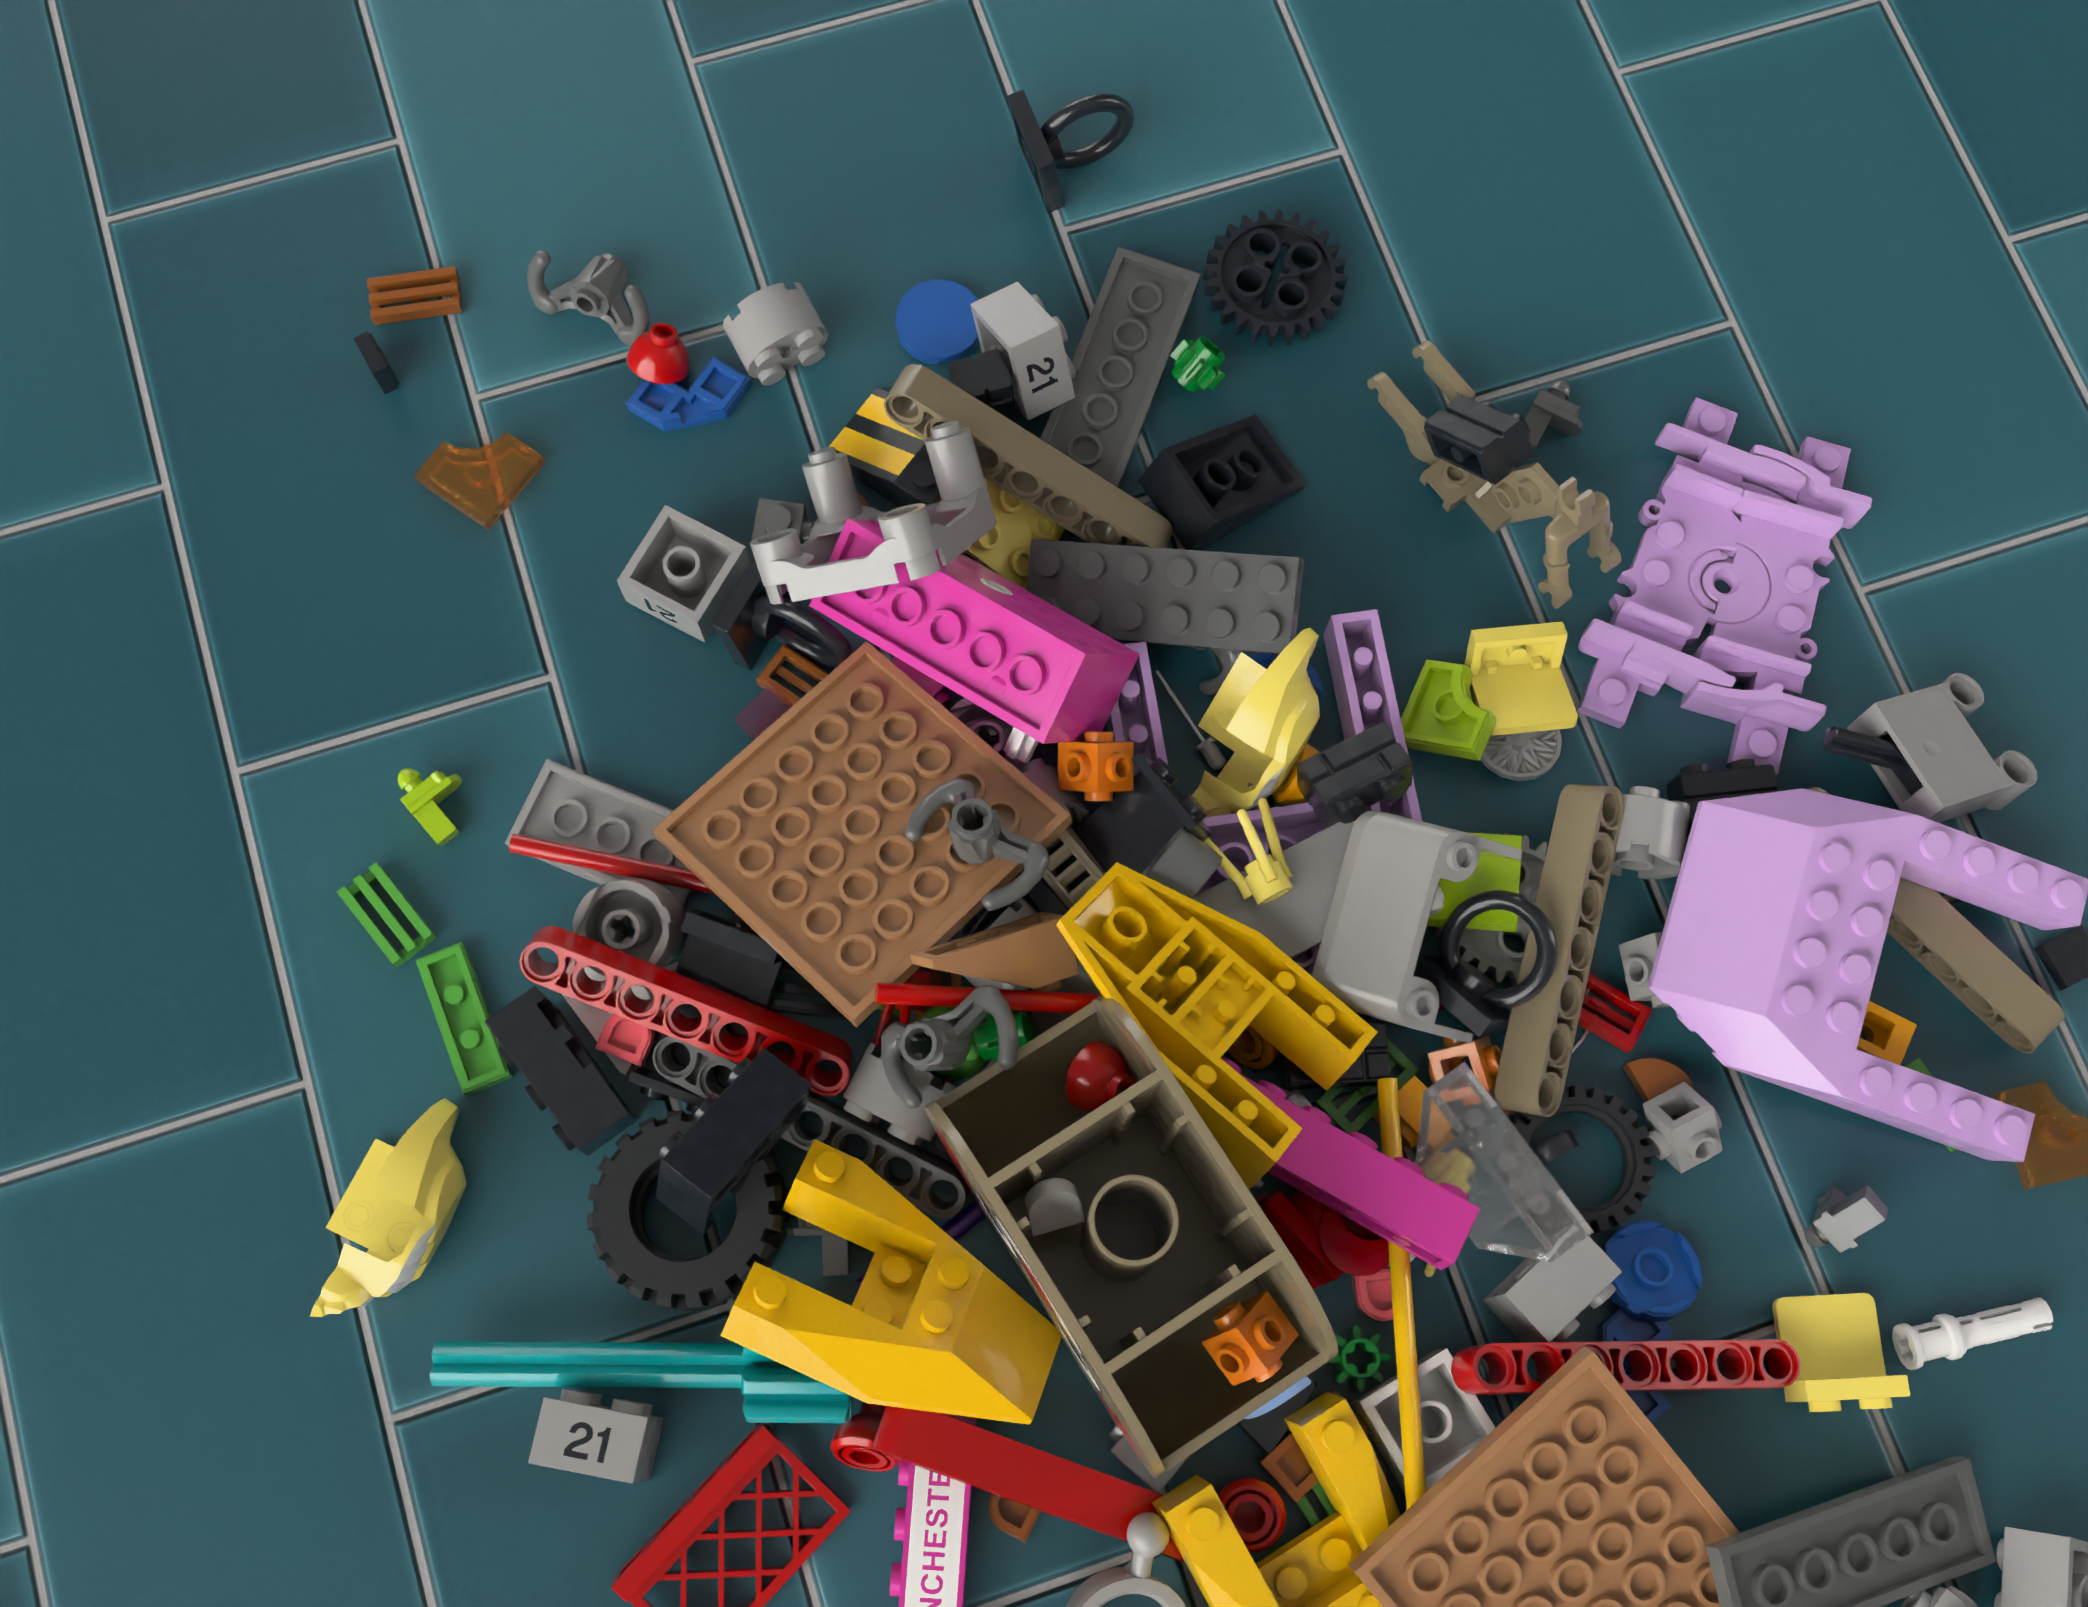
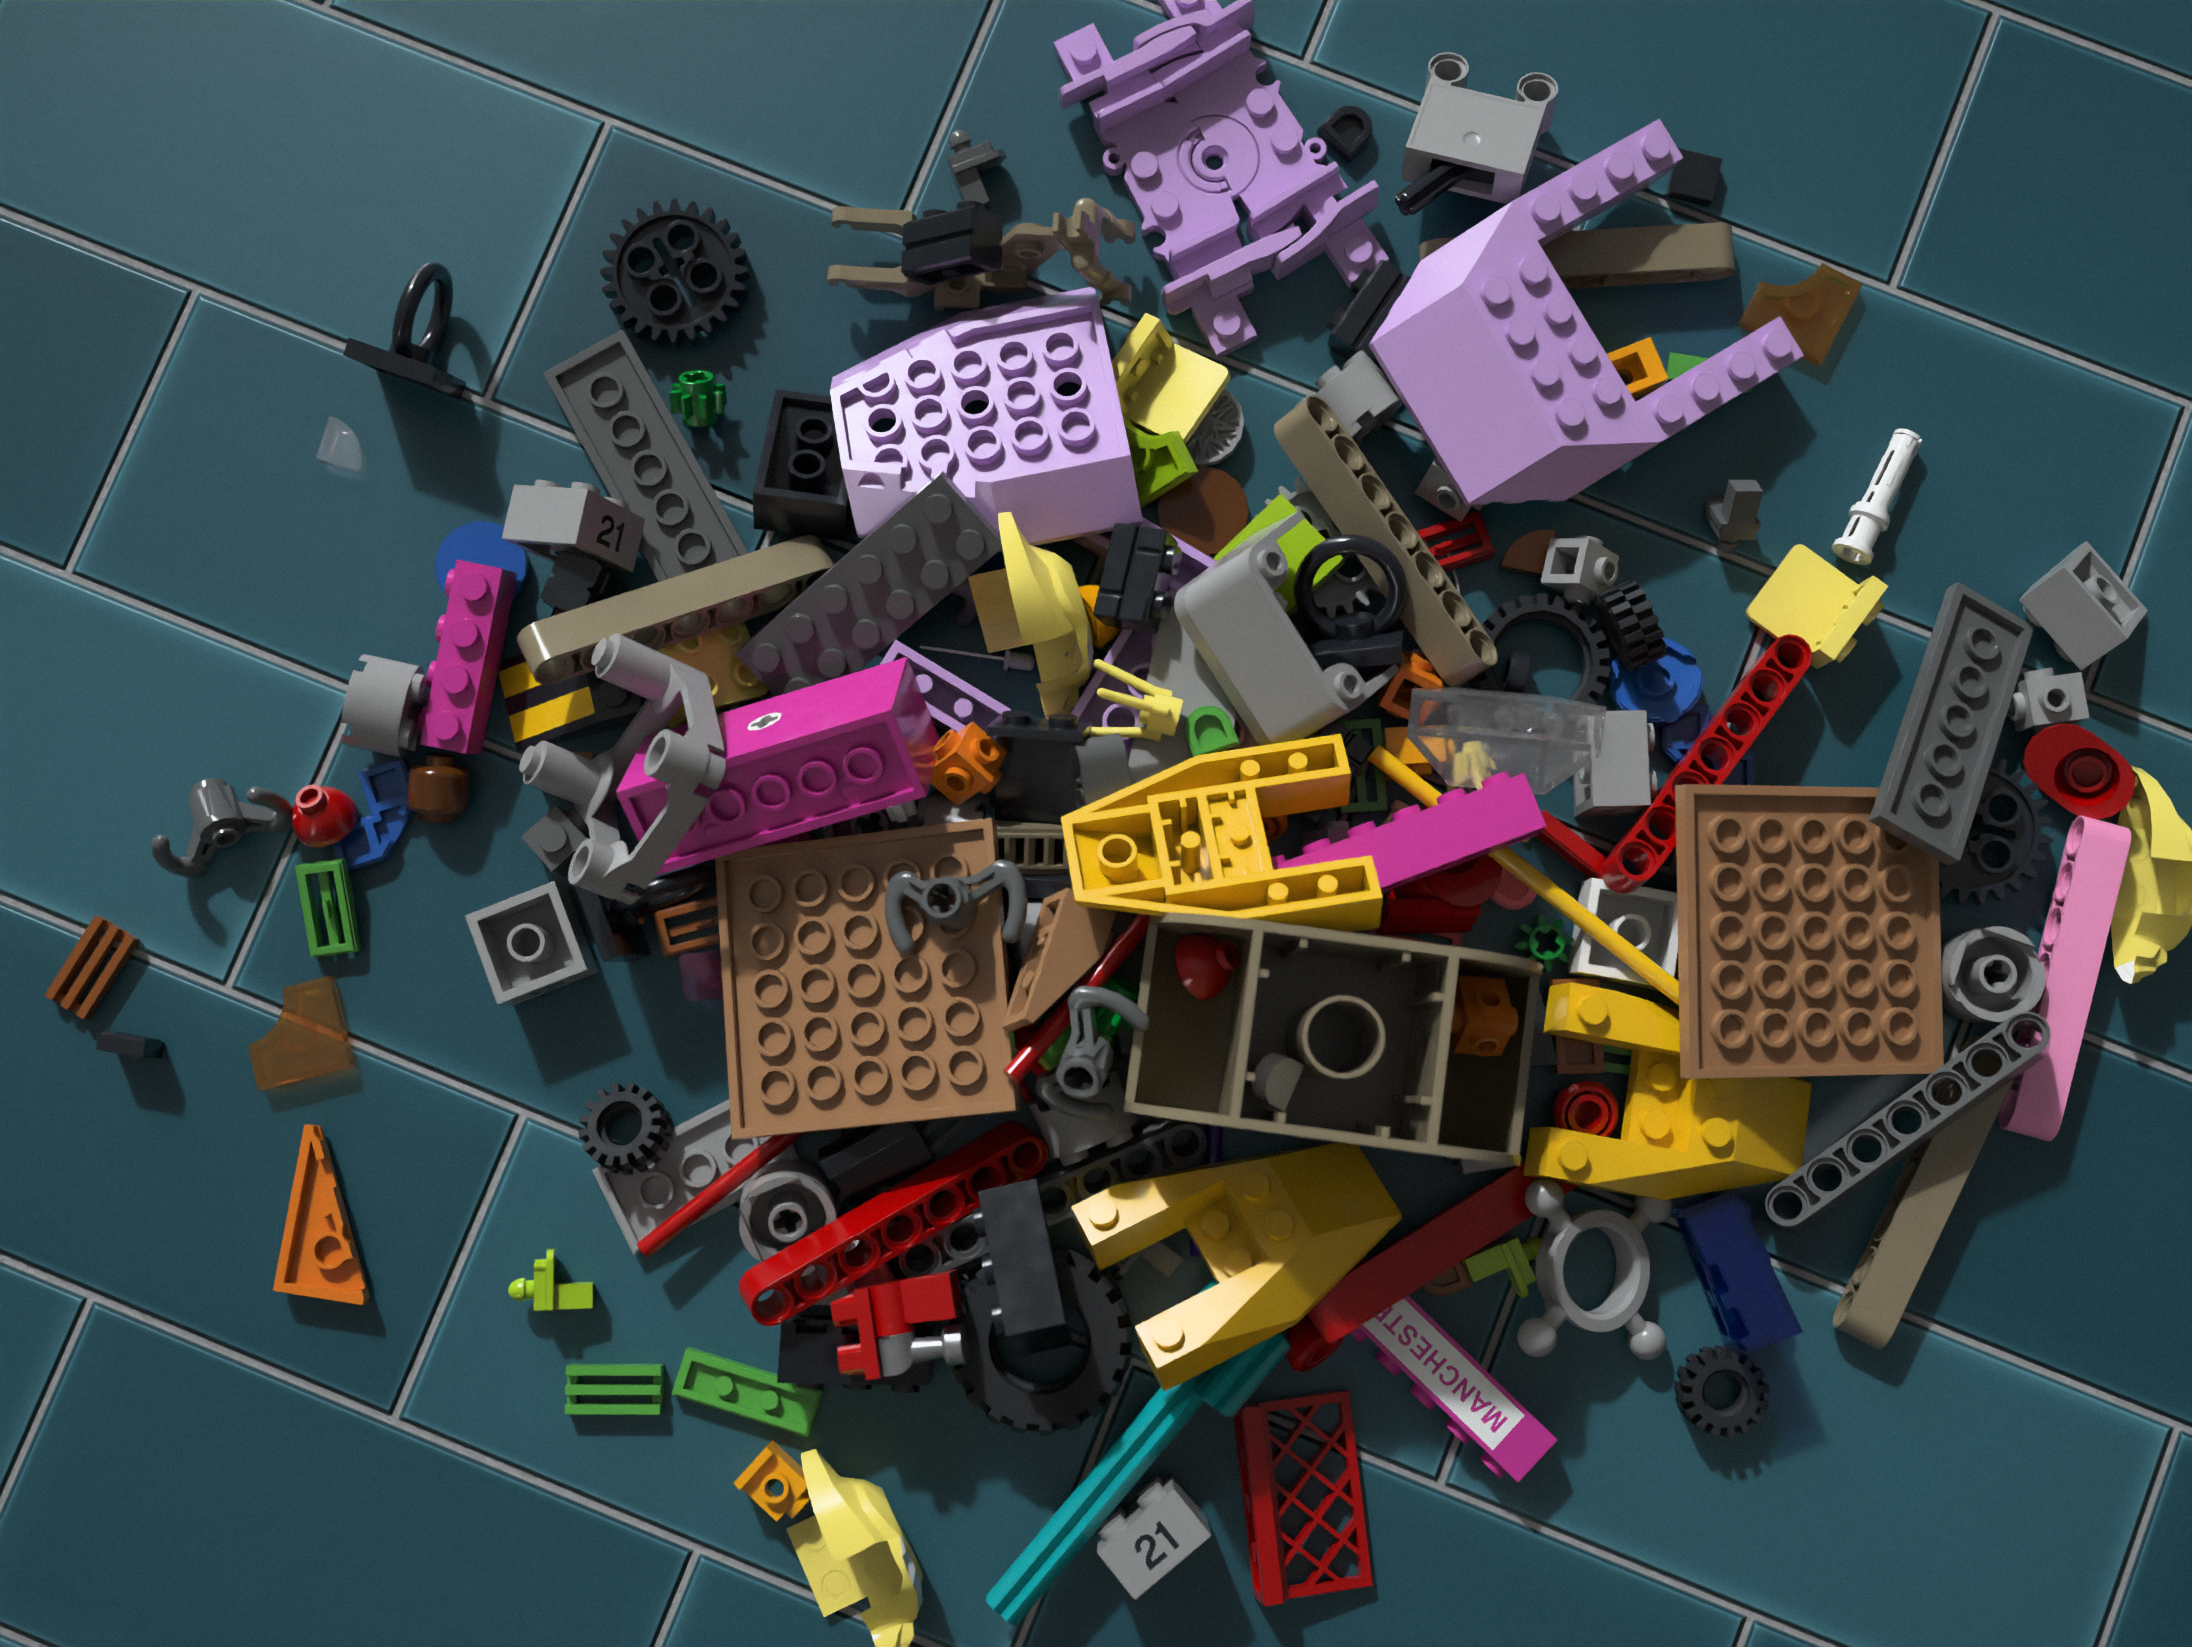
camera: 45 degrees left, 10 degrees up
none -> orange wing [273,1124,370,1305]
none -> bright green tile [295,858,362,958]
none -> clear tile [316,415,366,474]
none -> reddish brown head [407,753,471,823]
none -> dark pink brick [417,559,518,754]
none -> black tyre [578,1082,673,1175]
none -> light orange brick [733,1440,810,1522]
none -> lavender wedge [830,287,1143,552]
none -> red hips [830,1269,968,1380]
none -> reddish brown tile [1157,466,1249,558]
none -> bright green tile [1184,706,1239,758]
none -> black tile [1317,106,1373,164]
none -> lime piece [1462,1235,1542,1299]
none -> red tile [1535,809,1606,879]
none -> black tyre [1594,579,1667,672]

